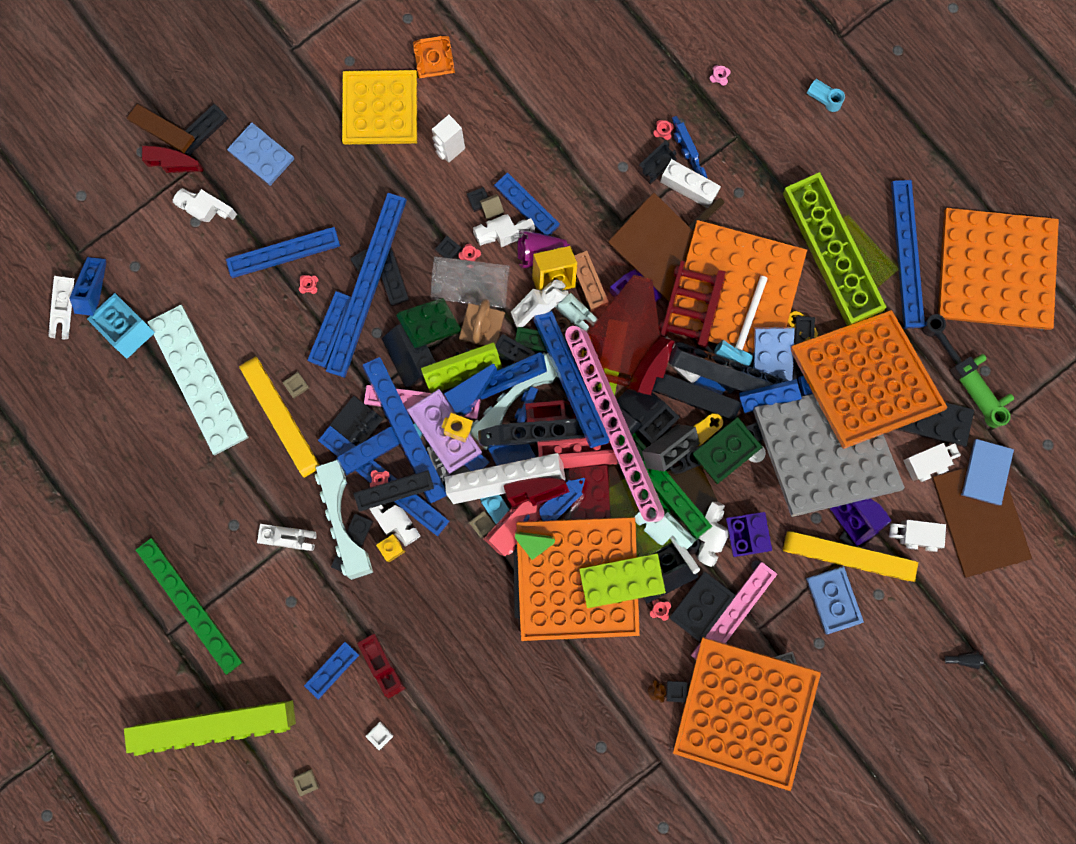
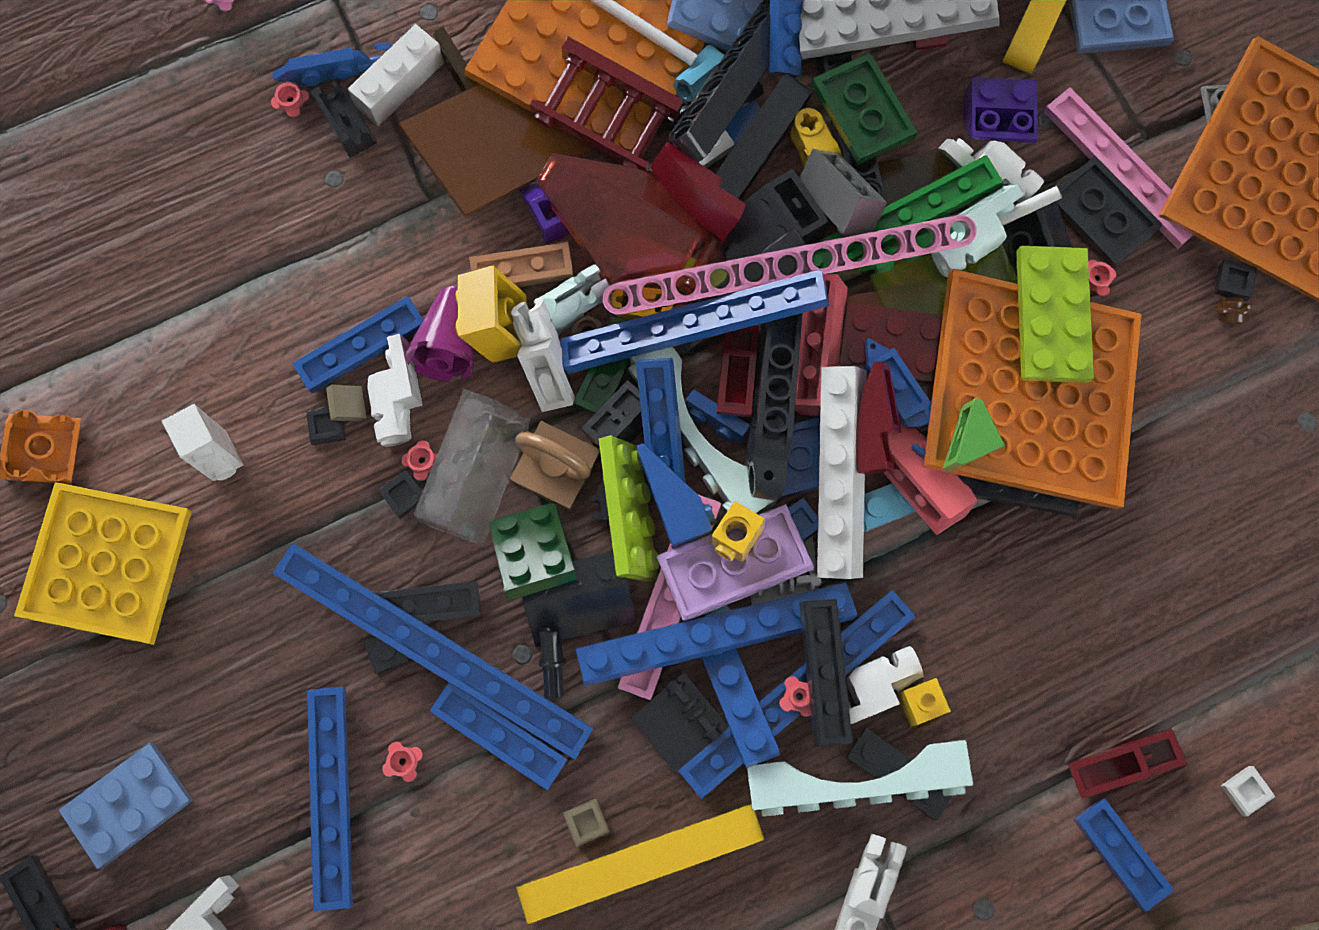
camera: 80 degrees left, 5 degrees down
dark tan tile [469,511,495,538] -> none
none -> black axle [538,627,567,699]

